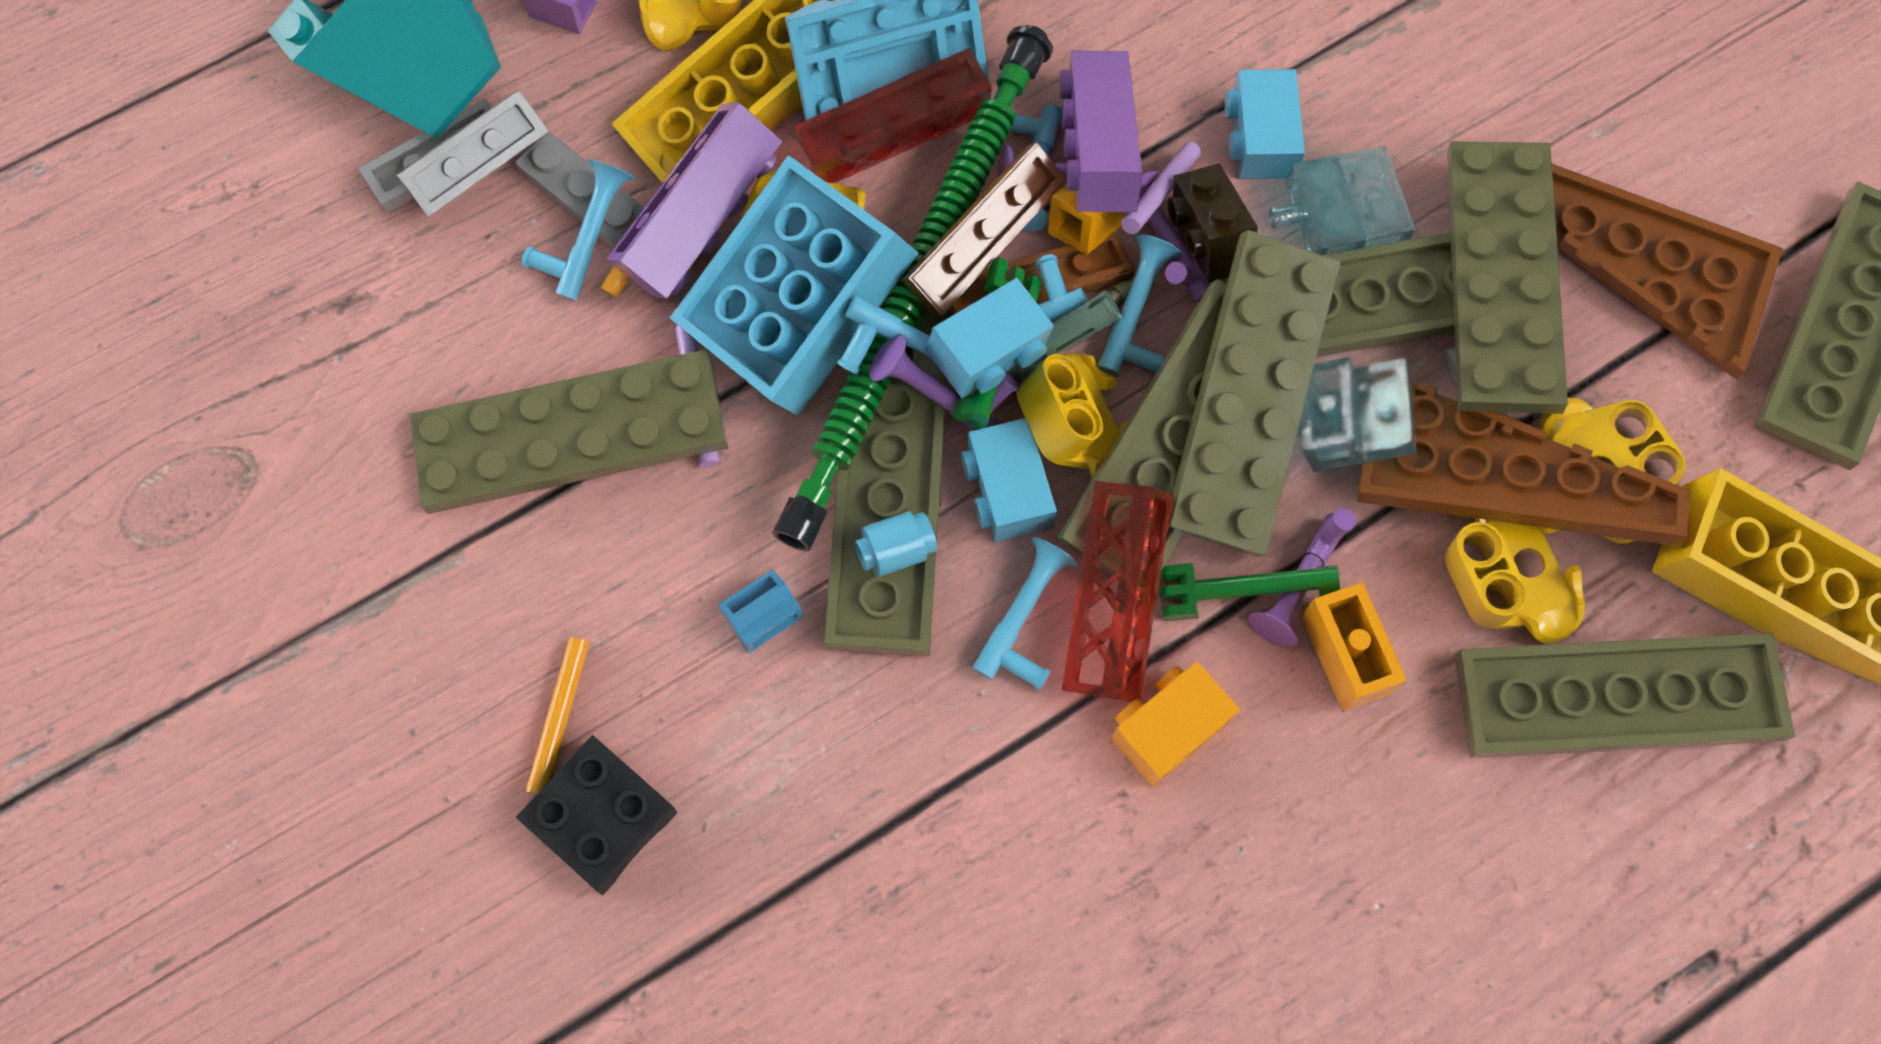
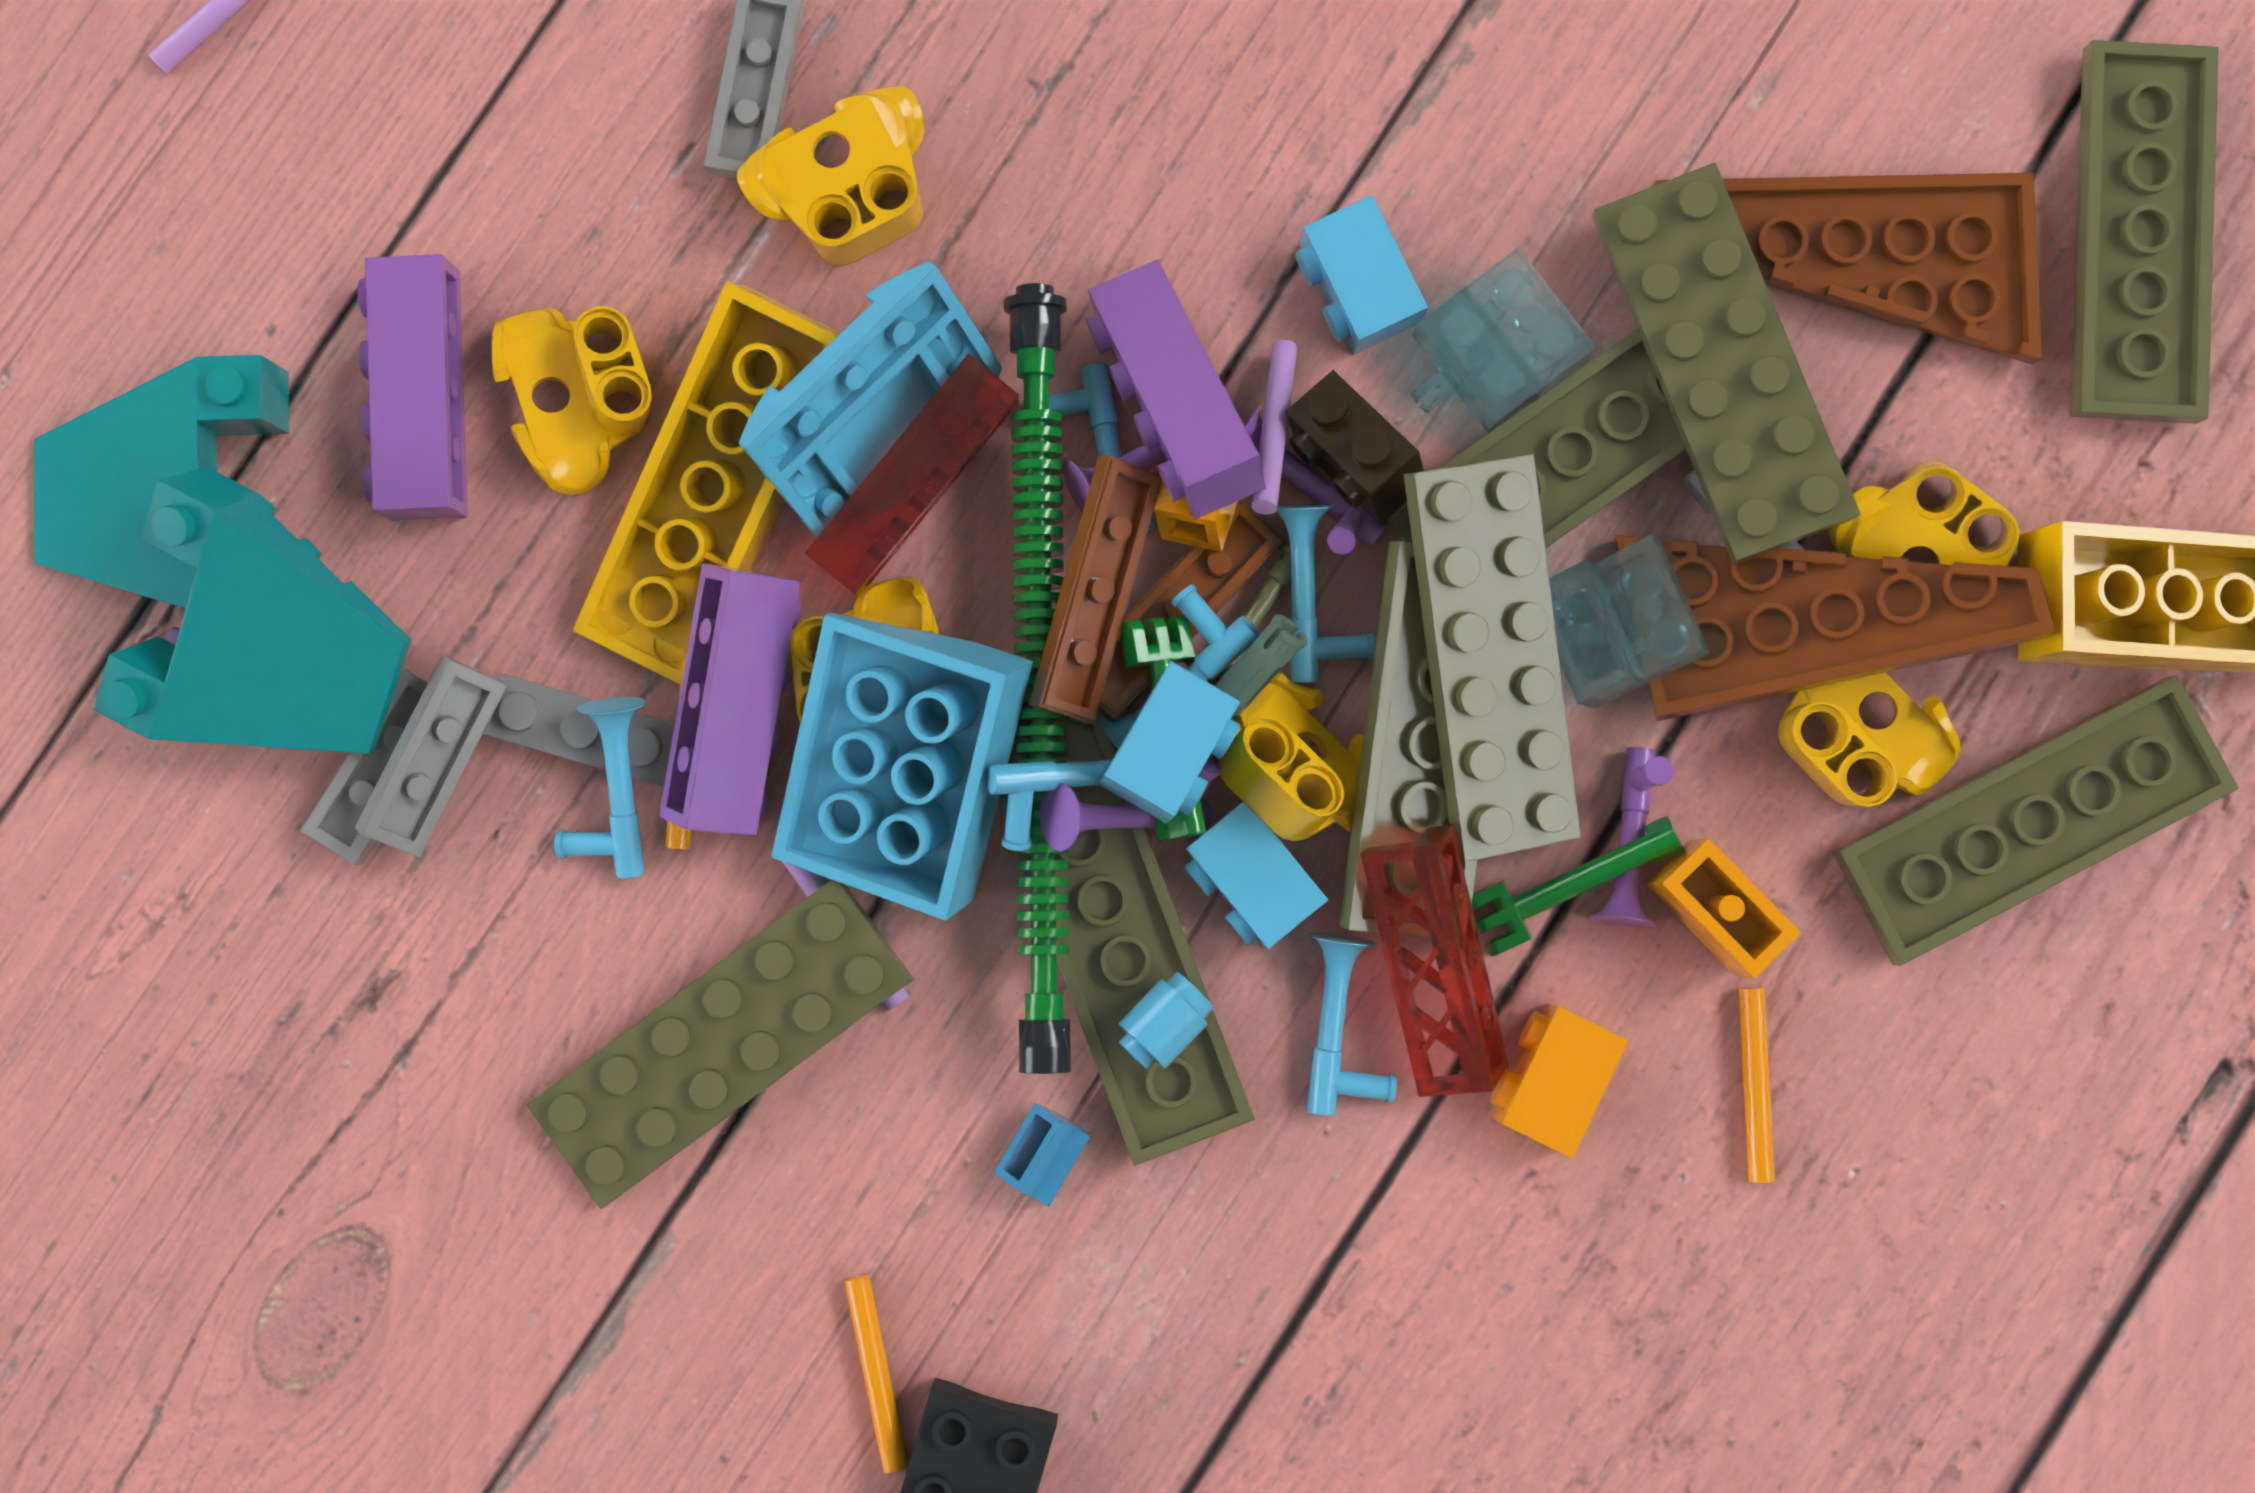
camera: 20 degrees left, 15 degrees up
none -> light orange bar [1738,988,1775,1183]

